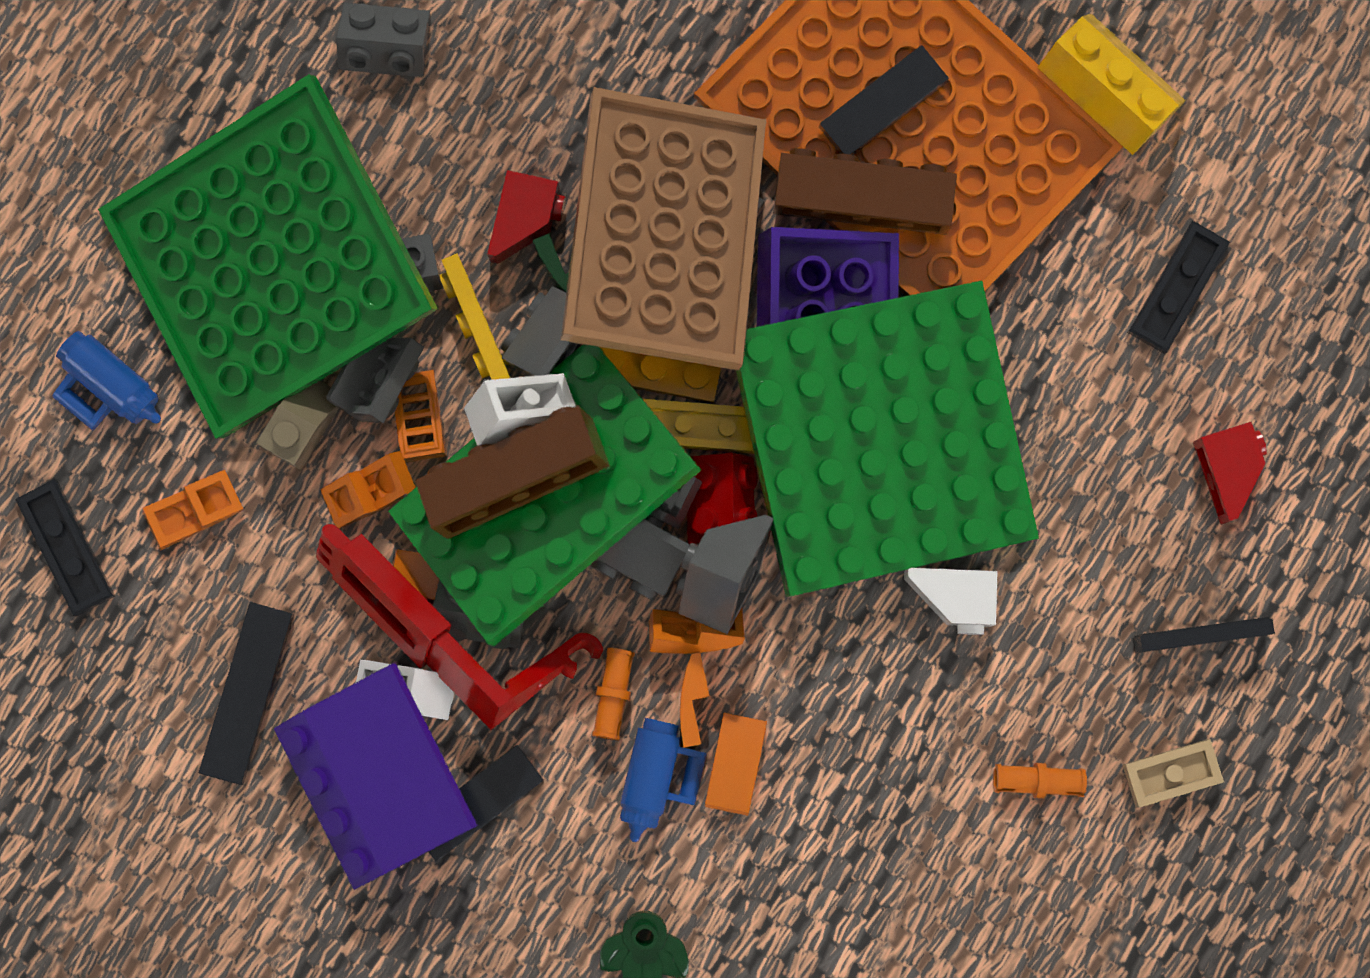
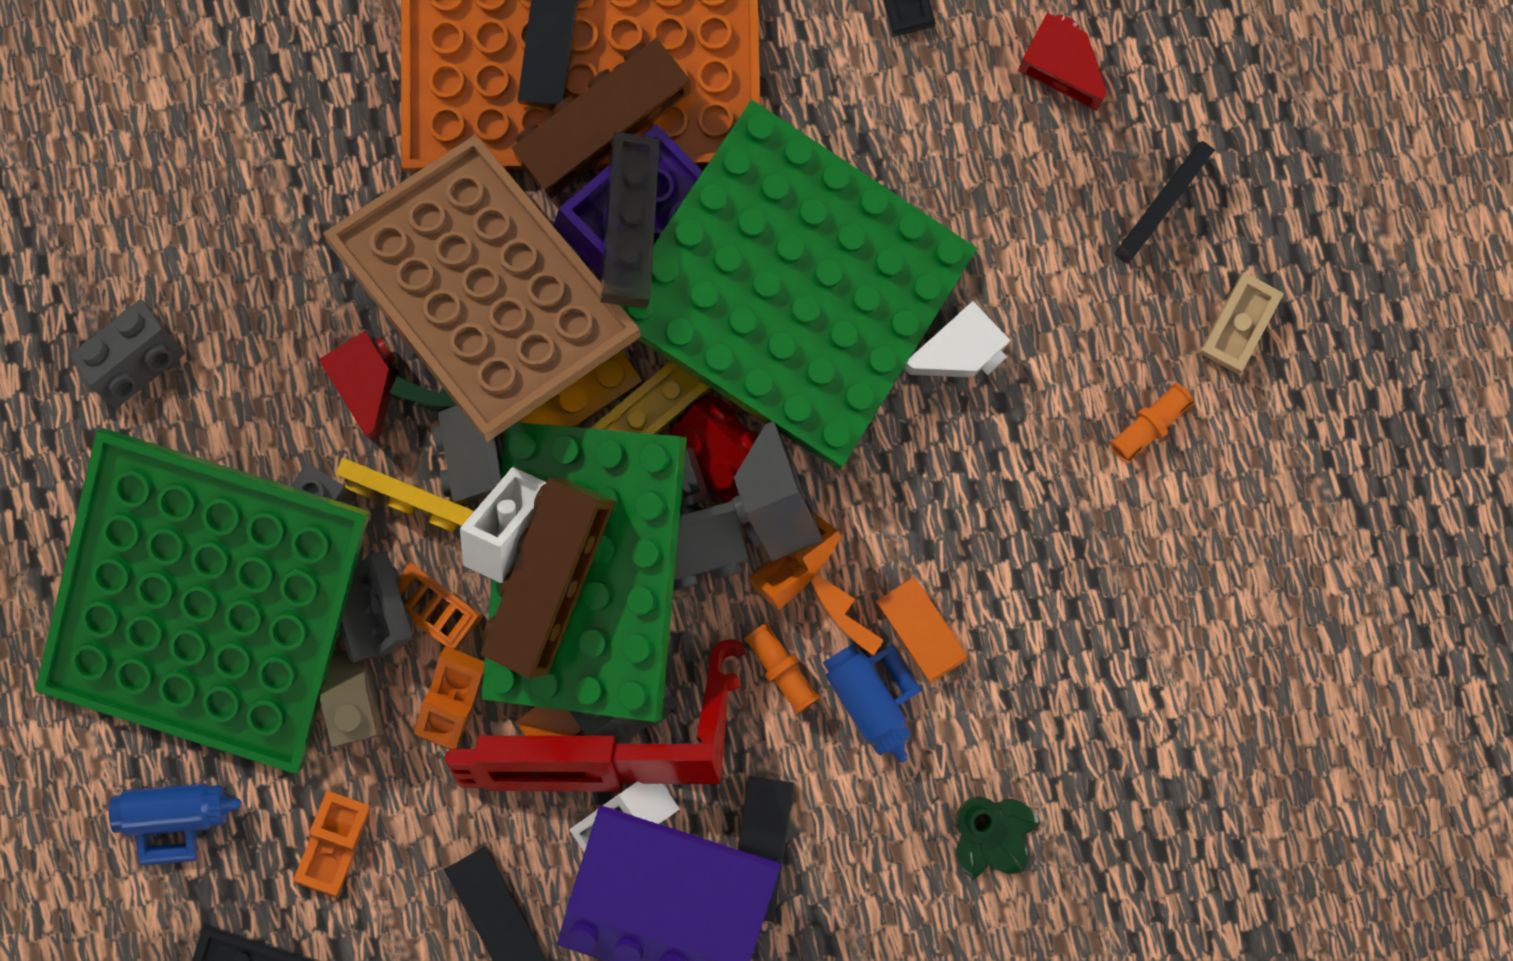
camera: 40 degrees left, 0 degrees up
none -> clear smoke plate [600,132,660,309]

